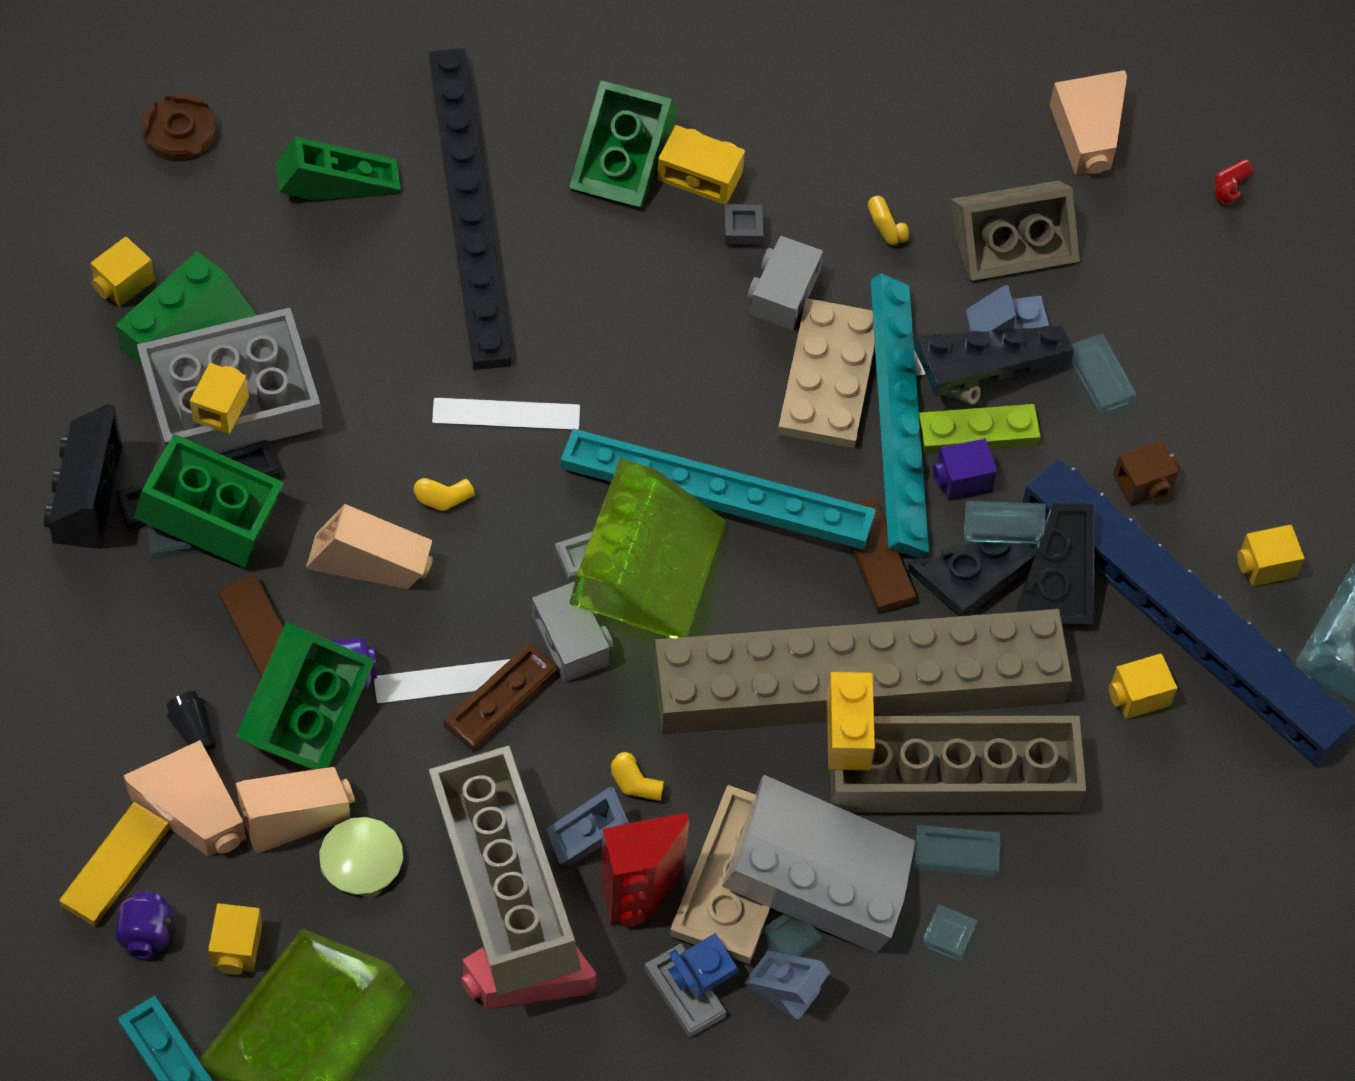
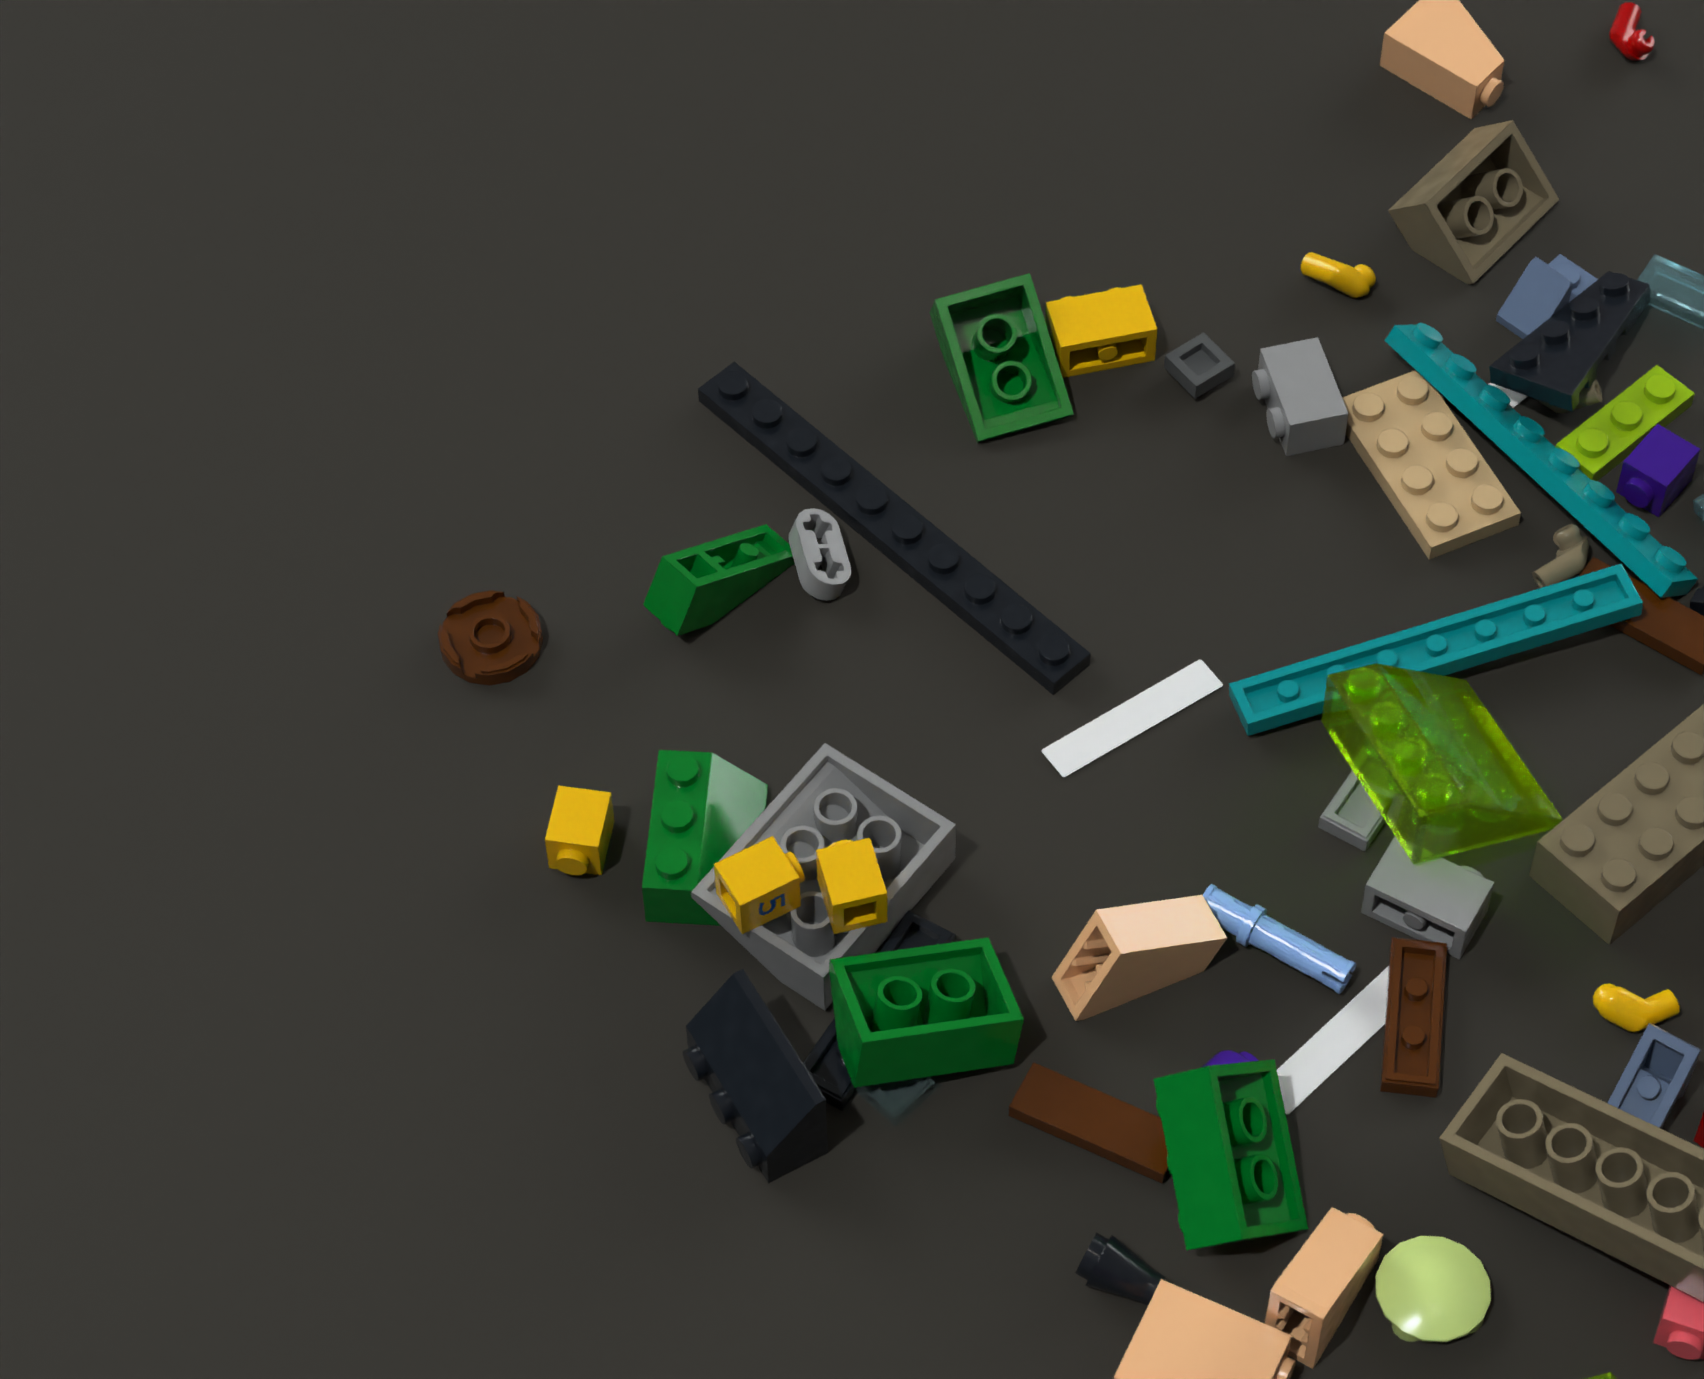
camera: 30 degrees left, 5 degrees down
yellow arm [413,478,475,511] -> none
none -> yellow brick [714,836,805,934]
none -> light grey beam [788,508,851,601]
none -> light blue pin [1203,884,1356,994]
none -> dark tan arm [1532,524,1589,588]

